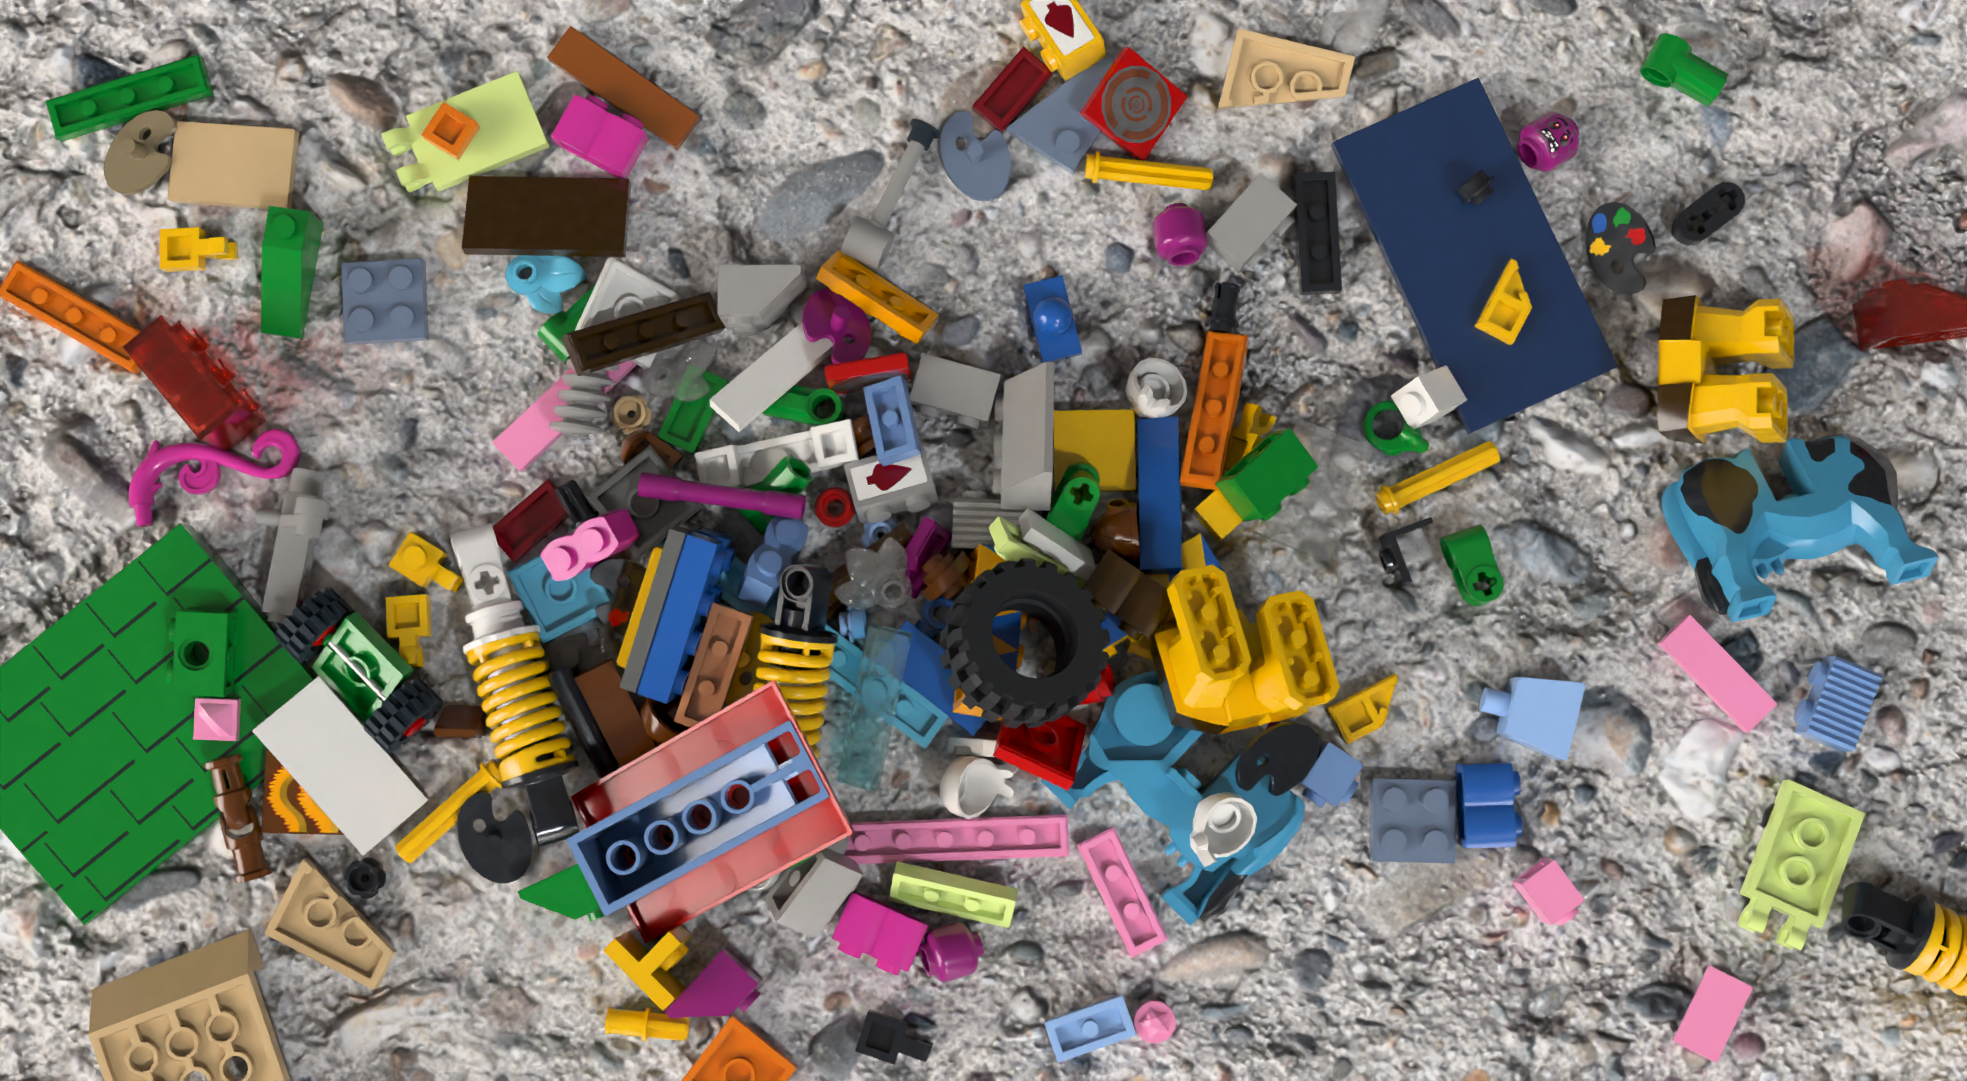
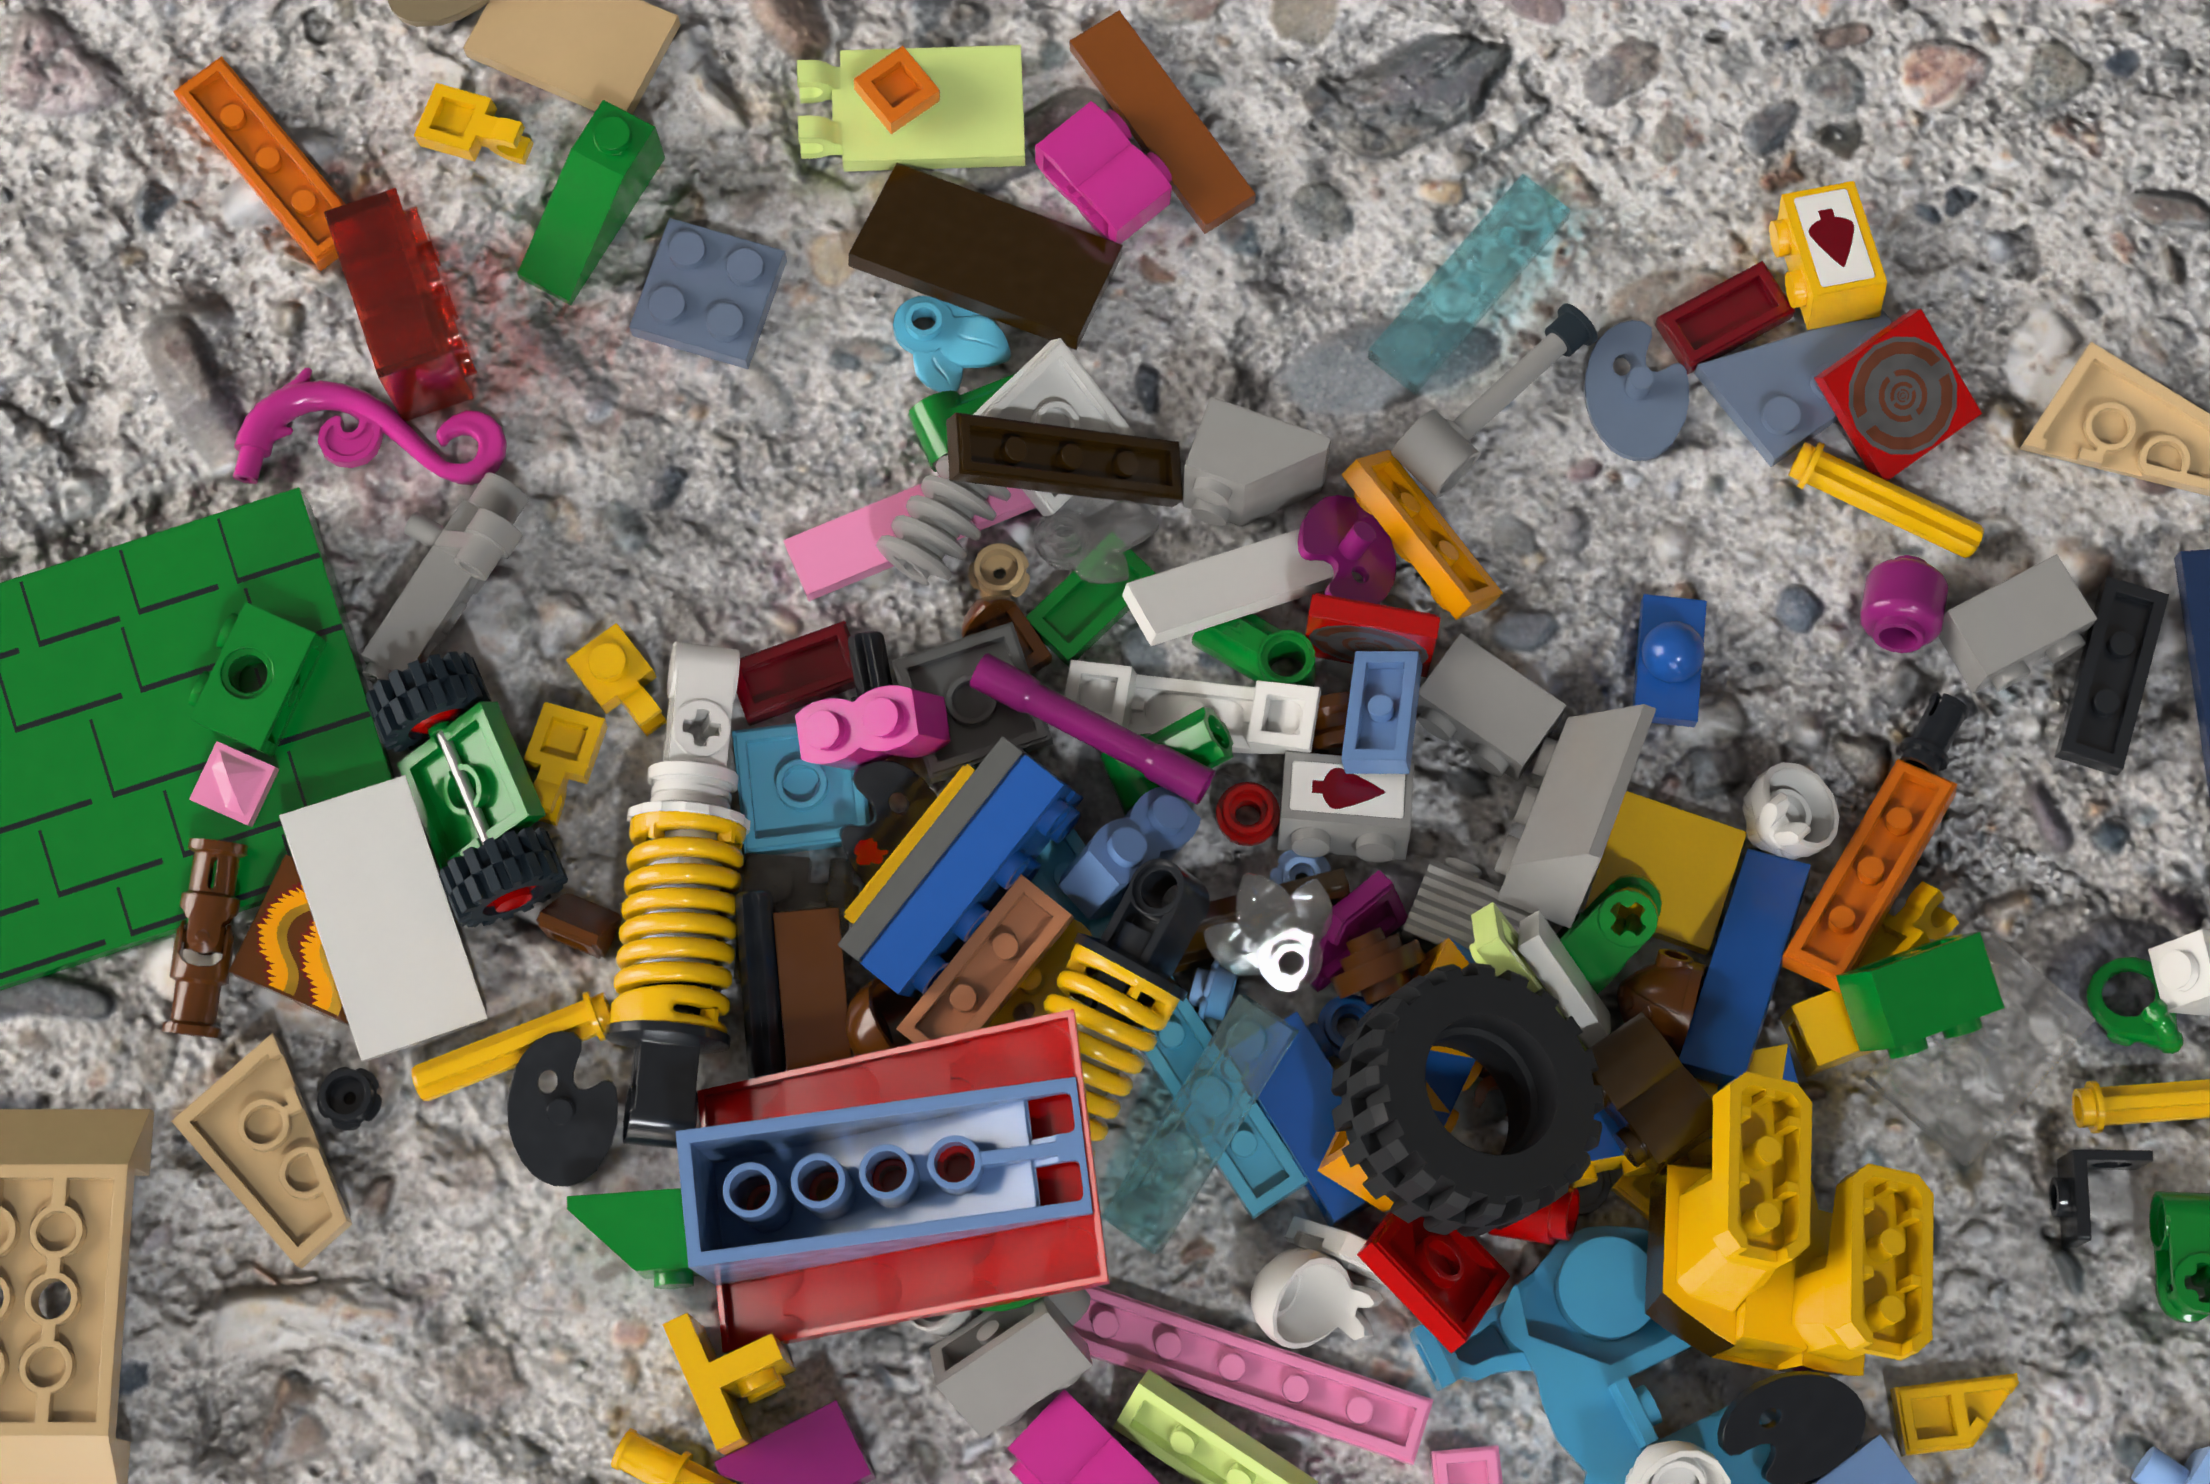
camera: 20 degrees right, 10 degrees down
none -> clear light blue plate [1368,174,1571,395]

